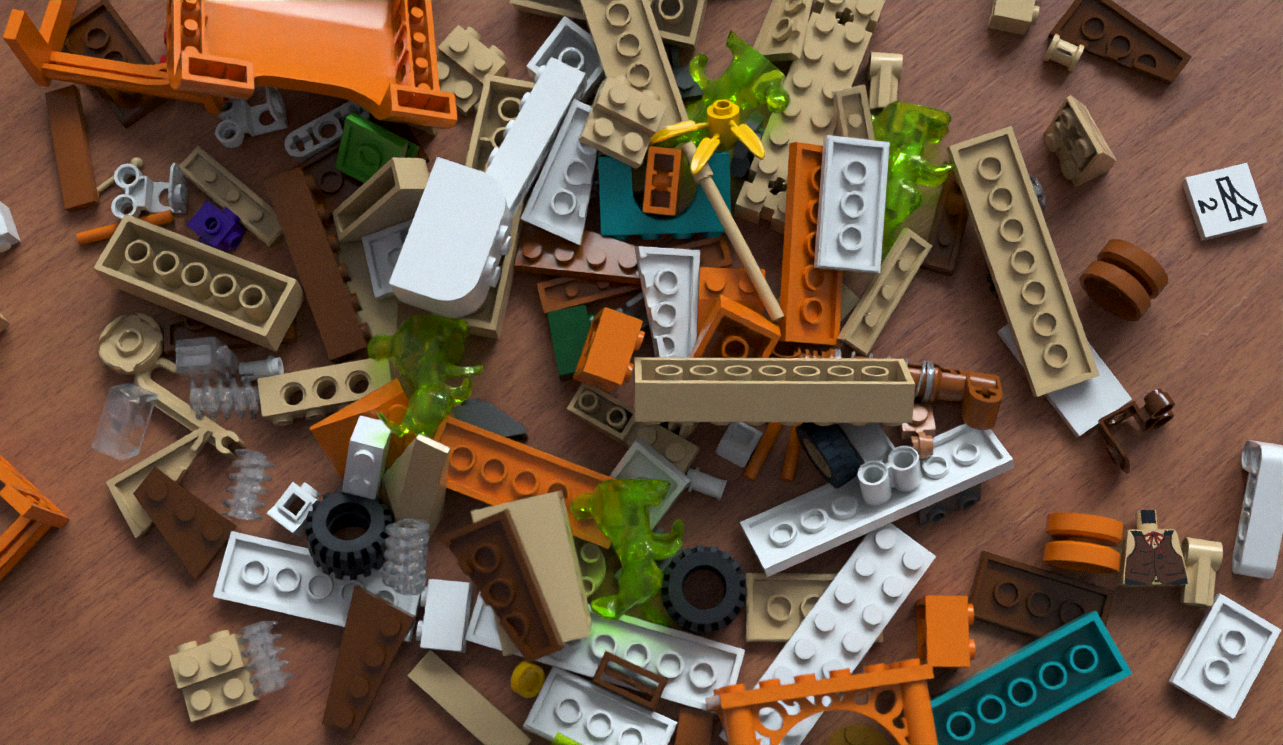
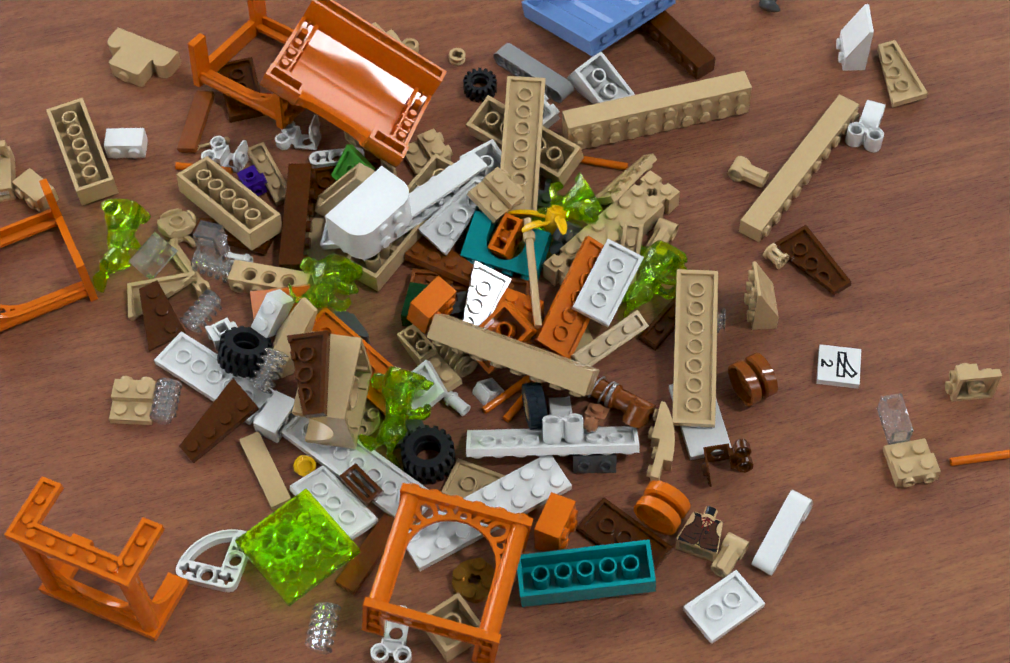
camera: 20 degrees right, 20 degrees down
none -> clear neon green animal [93,198,151,293]
none -> tan slope [646,401,675,482]

